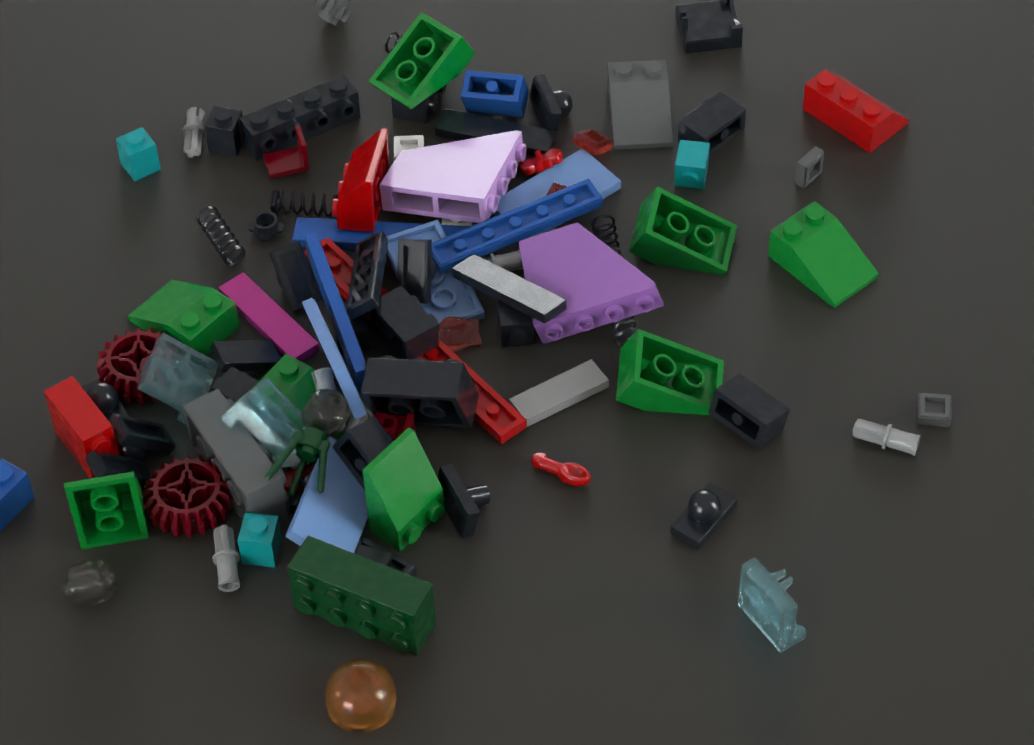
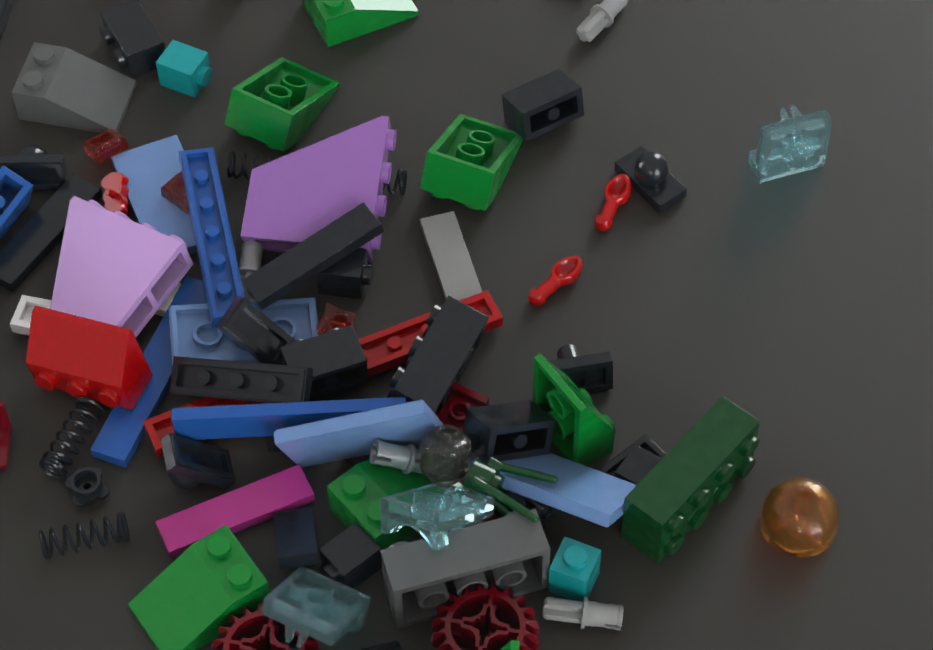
camera: 75 degrees left, 5 degrees up
none -> red piece [594,174,632,232]

